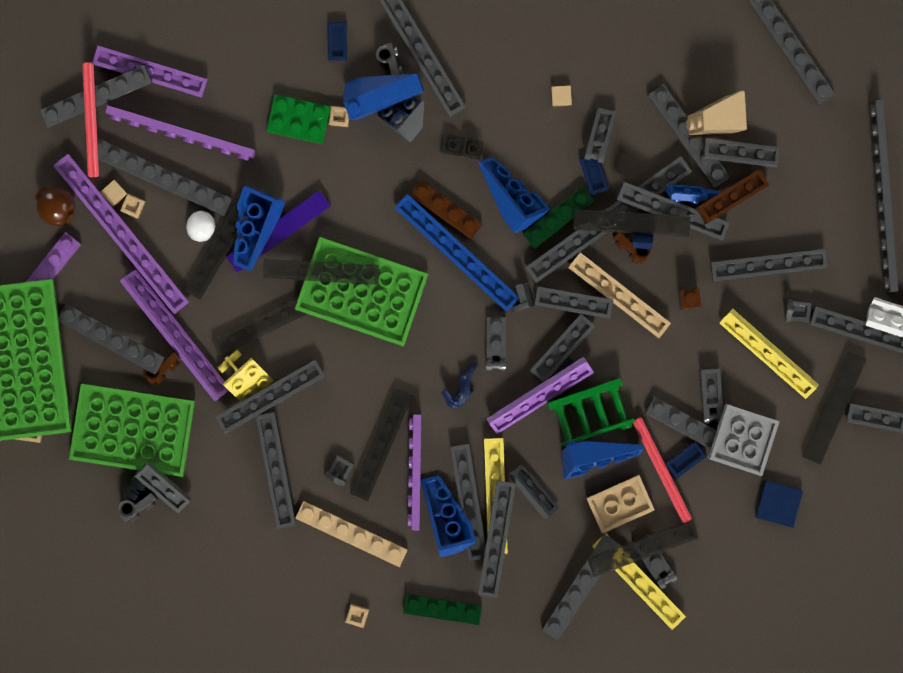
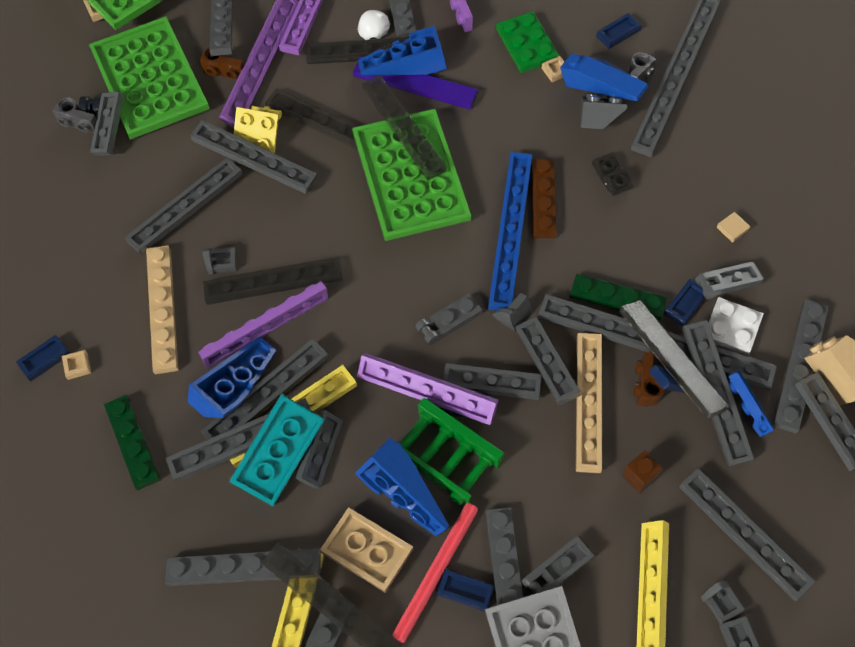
camera: 50 degrees right, 25 degrees down
dark blue piece [441,364,478,408] -> none
blue wedge [478,157,550,233] -> none
reddish brown plate [696,169,769,224] -> none
none -> dark blue tile [16,335,71,382]
none -> teal tile [229,393,325,506]
none -> white plate [708,297,764,357]

